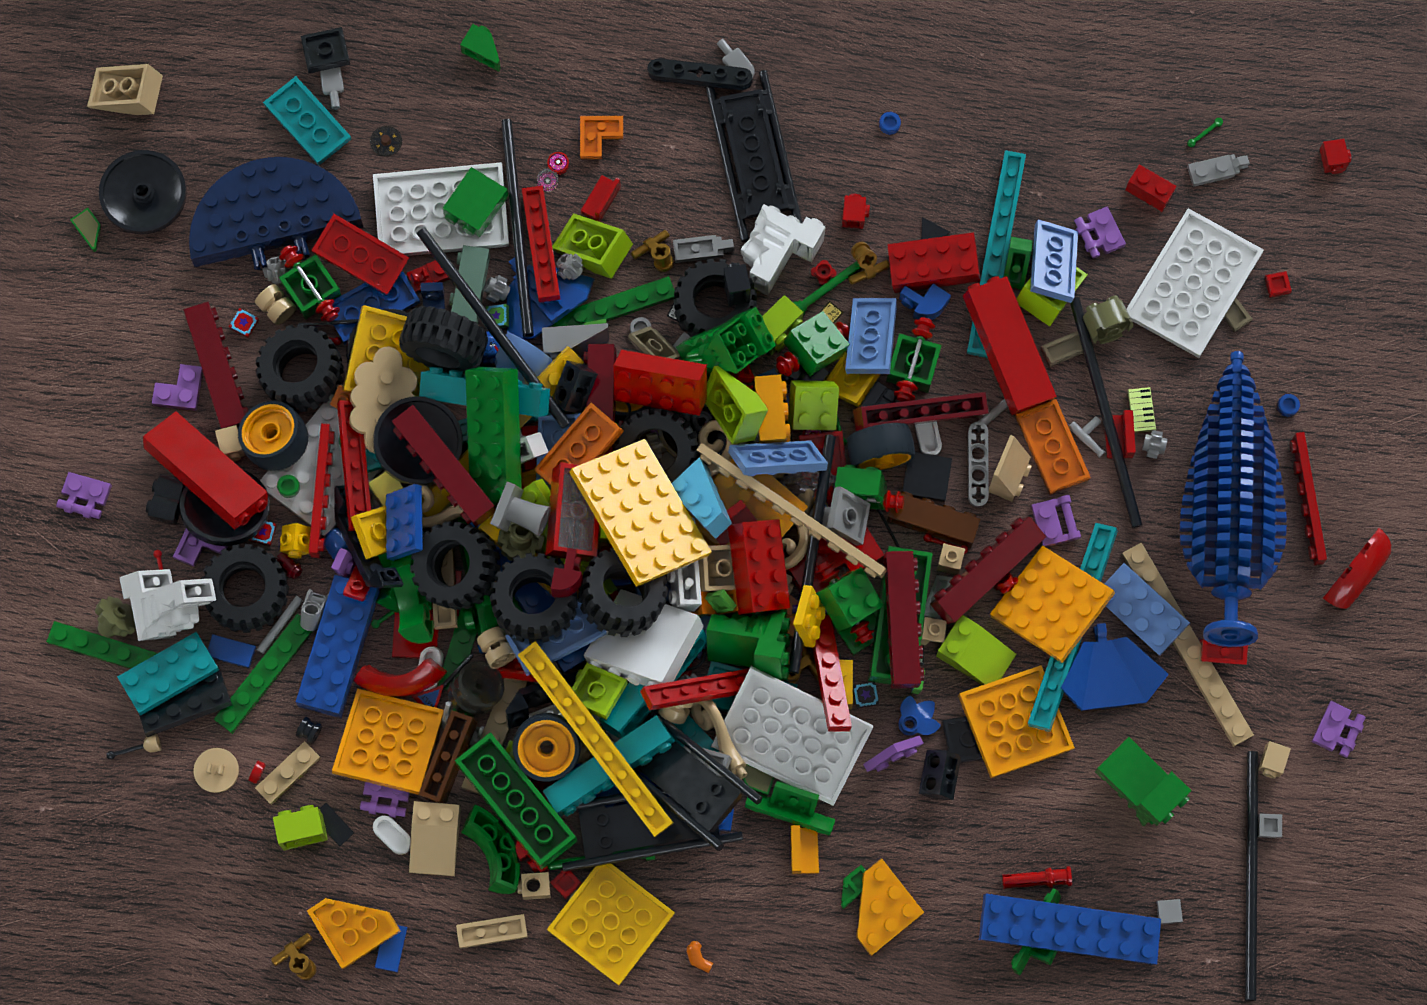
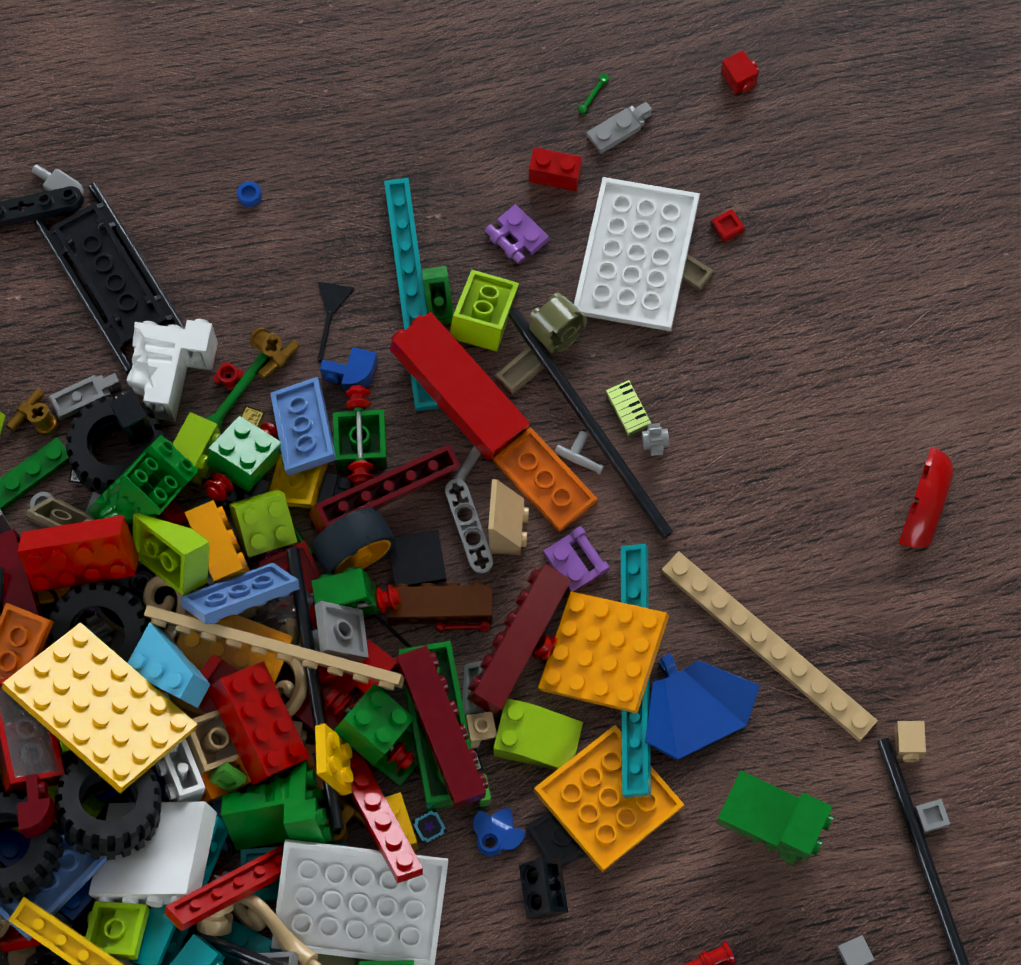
camera: 15 degrees left, 5 degrees down
red brick [842,194,870,229] -> none
medium lavender plate [863,736,924,772] -> none
red brick [888,232,981,293] -> none
white tile [915,422,942,456] -> none
tan brick [937,544,965,575] -> none
plate [1030,219,1078,303] -> none
medium blue plate [1104,563,1190,656] -> none
red panel [1105,410,1136,459] -> none
blue plant [1180,351,1287,647] -> none
red panel [1200,639,1248,665] -> none
blue tile [1277,394,1300,417] -> none
red plate [1290,432,1327,566] -> none
medium lavender plate [1311,701,1366,758] -> none

